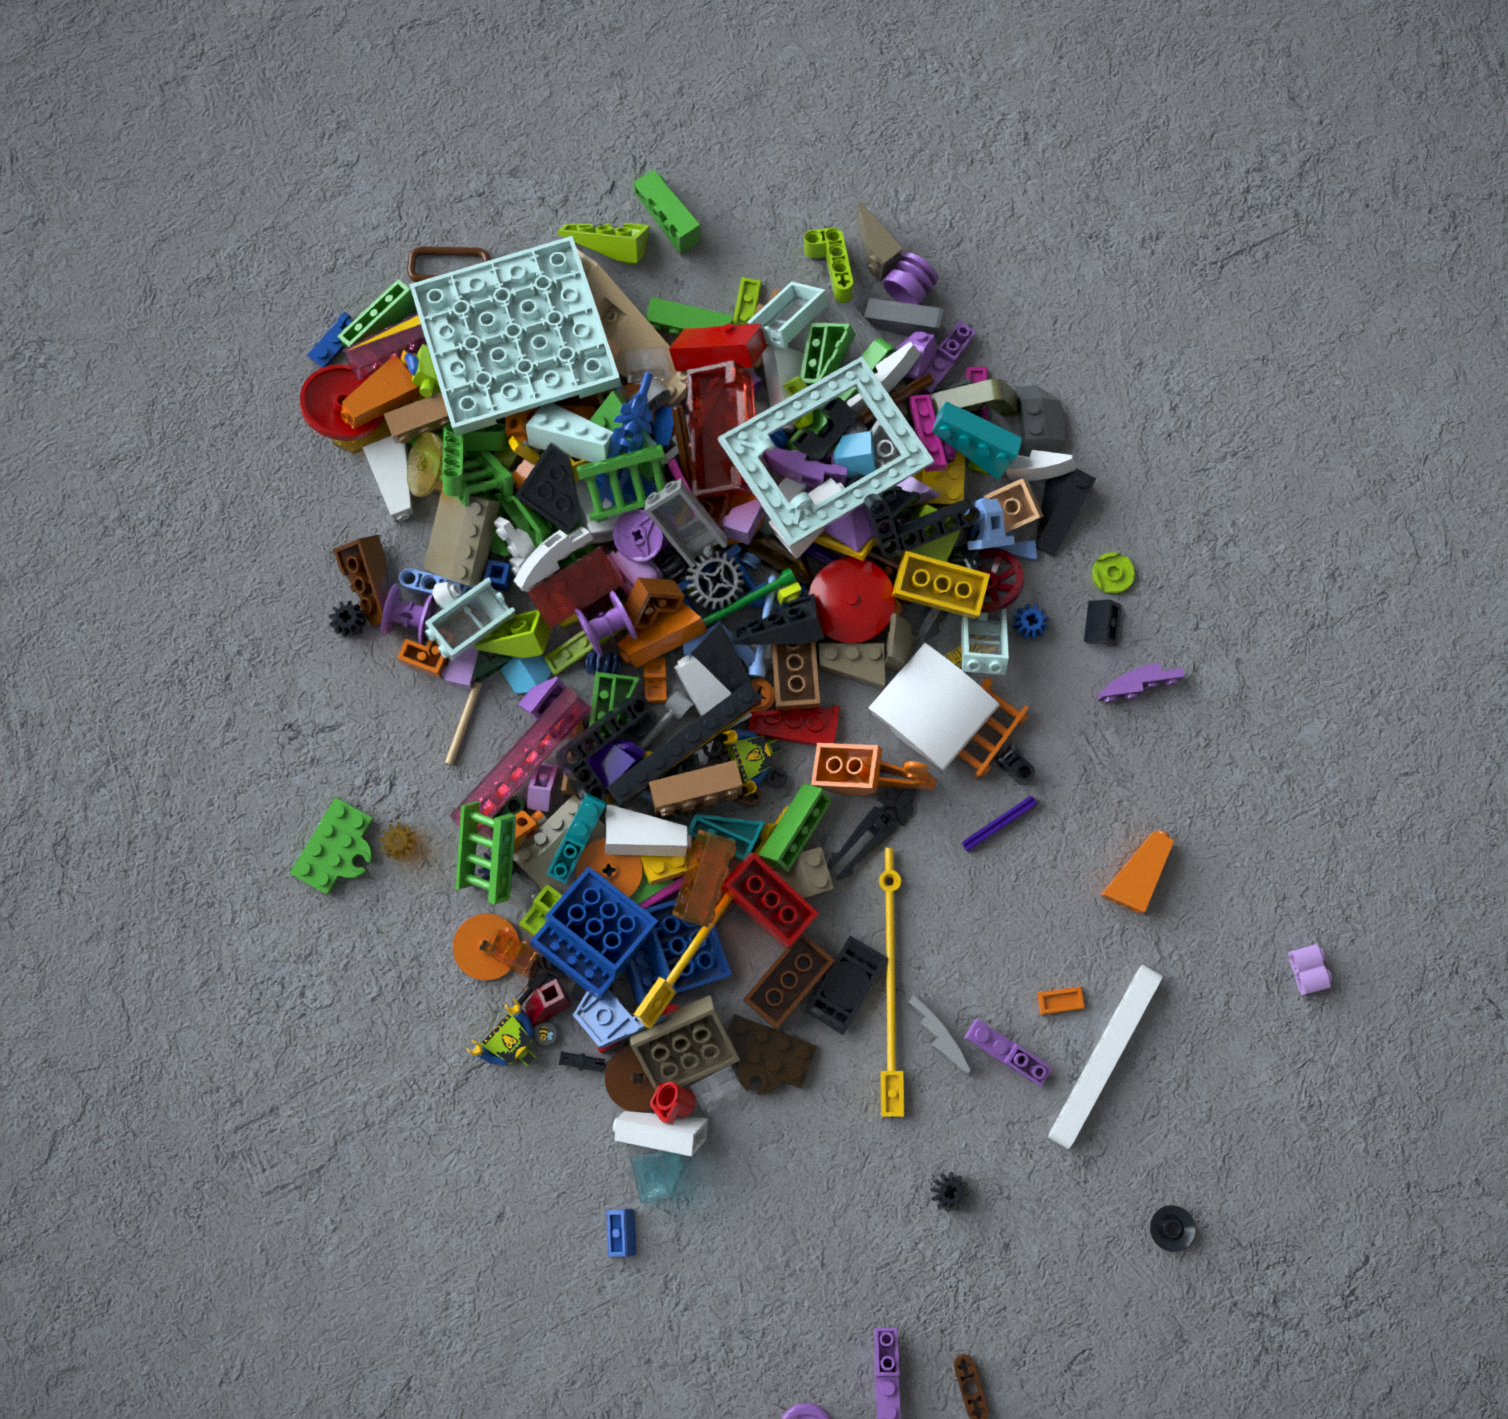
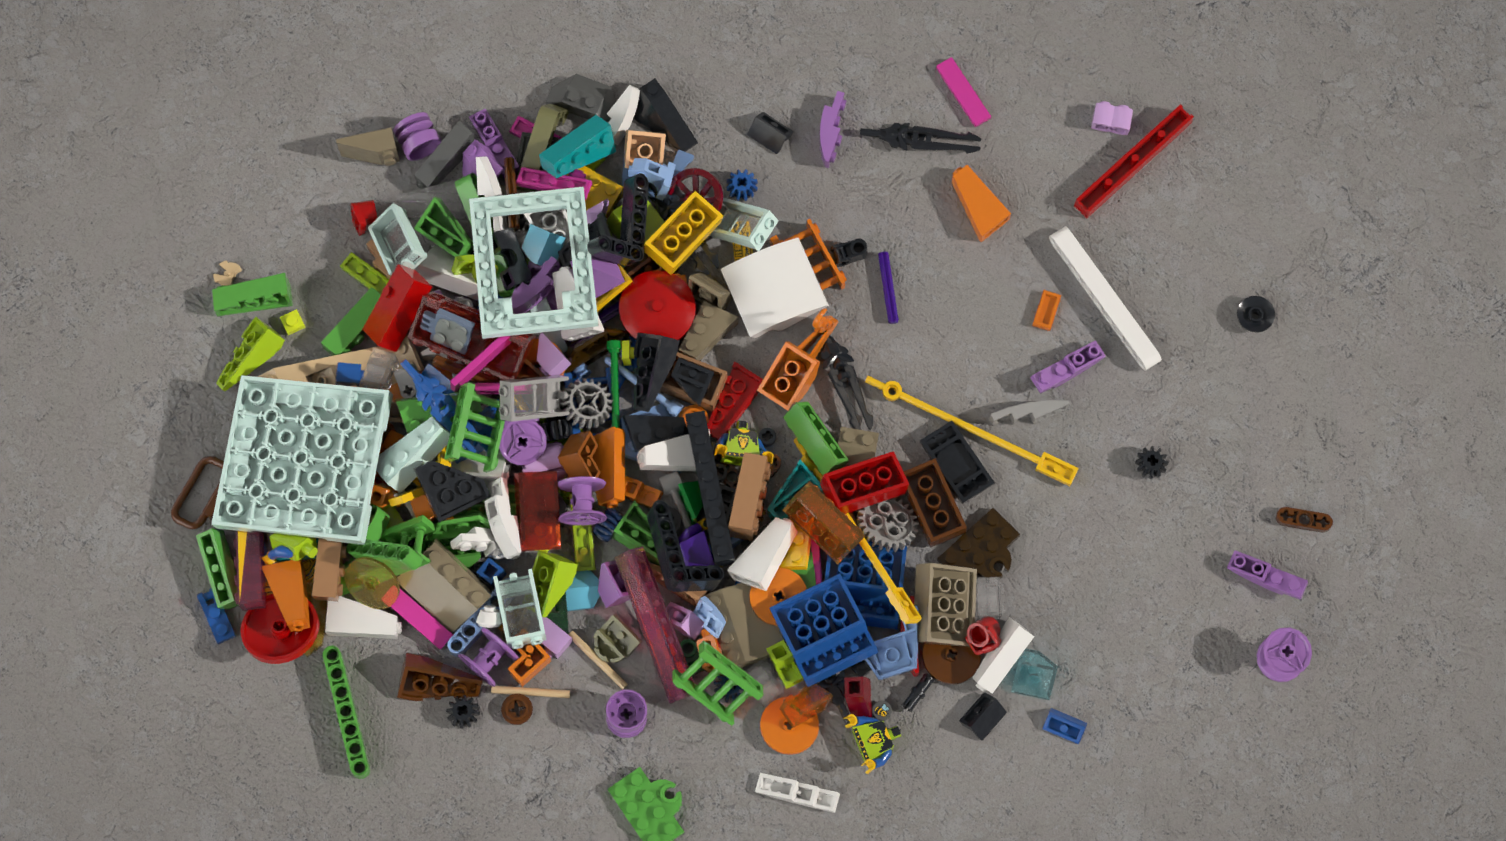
camera: 60 degrees left, 5 degrees down
clear yellow gear [379,822,417,860] -> none
teal slope [546,793,606,884] -> none
lime beam [804,228,853,303] -> none
lime tile [1091,552,1135,595] -> none
none -> tan piece [213,261,242,286]
none -> neon yellow plate [280,309,306,336]
none -> bright green beam [323,645,370,779]
none -> blue brick [335,362,364,387]
none -> red piece [350,200,377,236]
none -> dark pink tile [381,584,453,650]
none -> piece [420,308,475,355]
none -> dark pink tile [450,336,511,393]
none -> tan bar [491,686,570,698]
none -> reddish brown gear [501,694,533,725]
none -> olive slope [593,614,643,662]
none -> medium lavender wheel [606,690,647,738]
none -> black wing [671,358,714,407]
none -> green slope [678,481,704,525]
none -> light blue slope [694,596,726,638]
none -> white slope [755,773,840,813]
none -> light grey gear [856,498,919,552]
none -> black sword [860,123,981,154]
none -> dark pink tile [936,57,991,127]
none -> black panel [959,693,1007,741]
none -> red tile [1074,104,1194,219]

